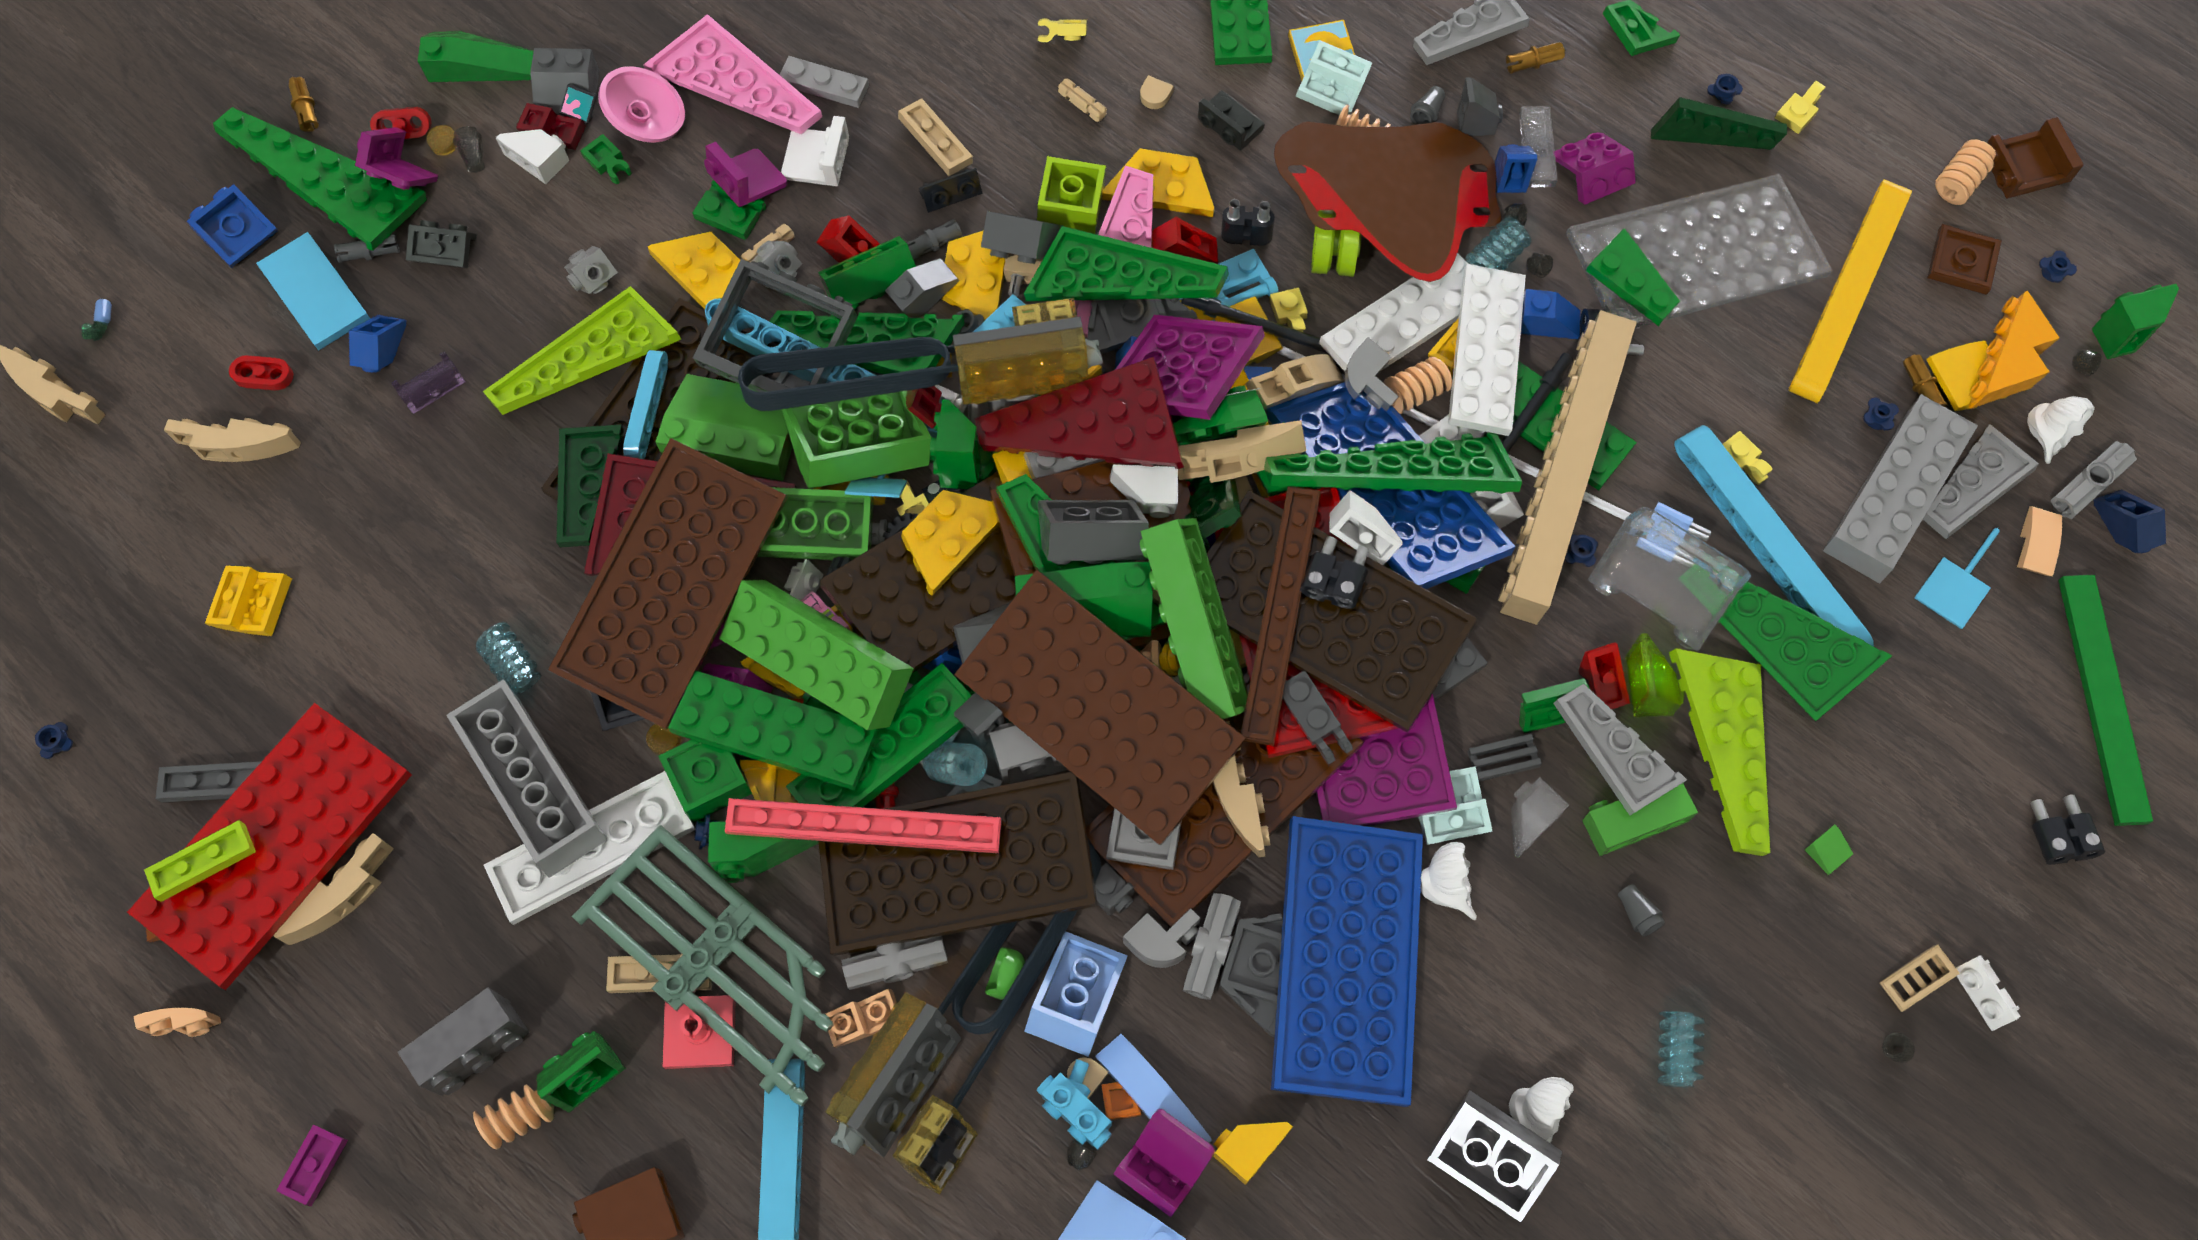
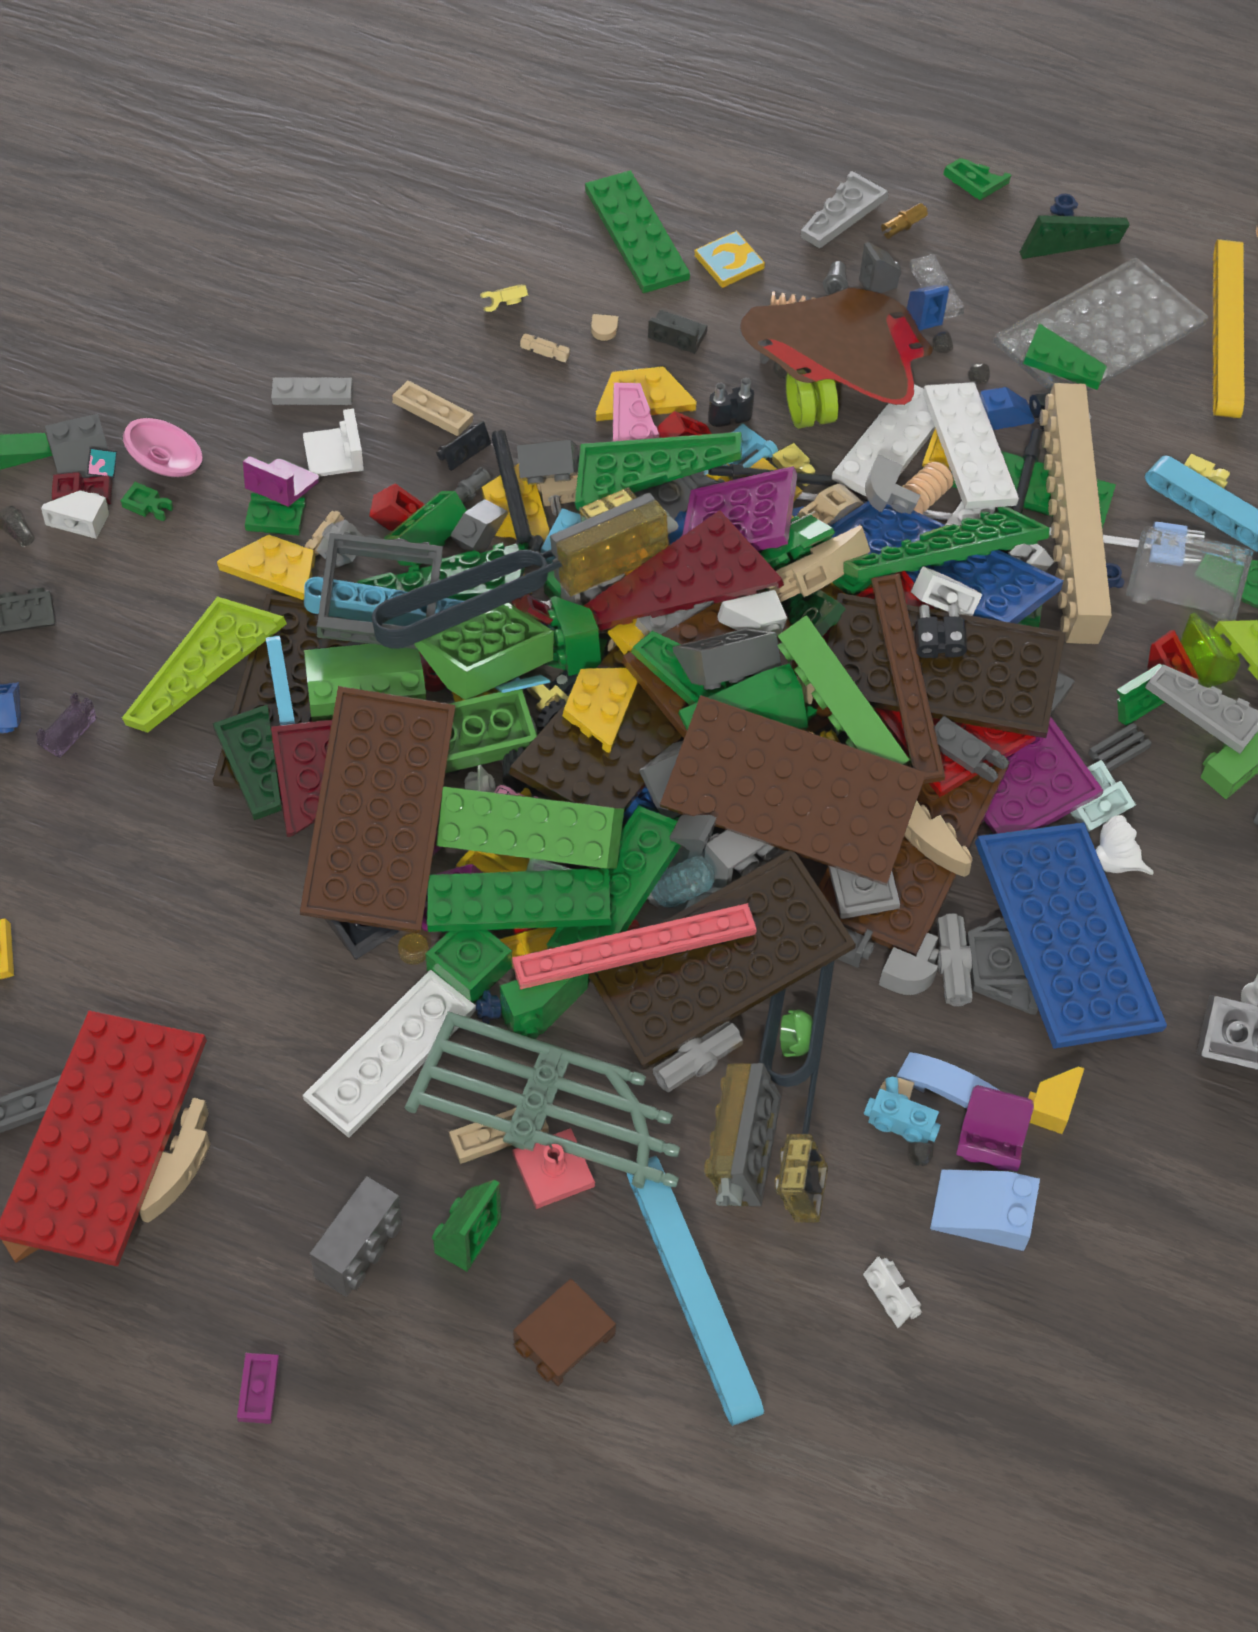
camera: 25 degrees left, 10 degrees down
light nougat slope [133,1008,221,1037] -> none
lime plate [144,820,256,902] -> none
light grey brick [446,679,607,878] -> none
light nougat piece [473,1084,554,1149] -> none
clear light blue piece [476,622,542,694] -> none
light grey brick [564,246,618,294] -> none
bright pink wing [643,14,822,134] -> none
light nougat slope [826,989,904,1048] -> none
light blue slope [1024,931,1128,1057] -> none
lime brick [1037,156,1106,234] -> none
orange tile [1102,1082,1141,1120] -> none
light aqua slope [1295,40,1372,115] -> none
clear light blue piece [1466,217,1531,270] -> none
clear slope [1511,777,1569,858] -> none
magenta bracket [1553,132,1636,205] -> none
light yellow plate [1775,81,1826,134] -> none
none -> black axle [491,430,532,545]

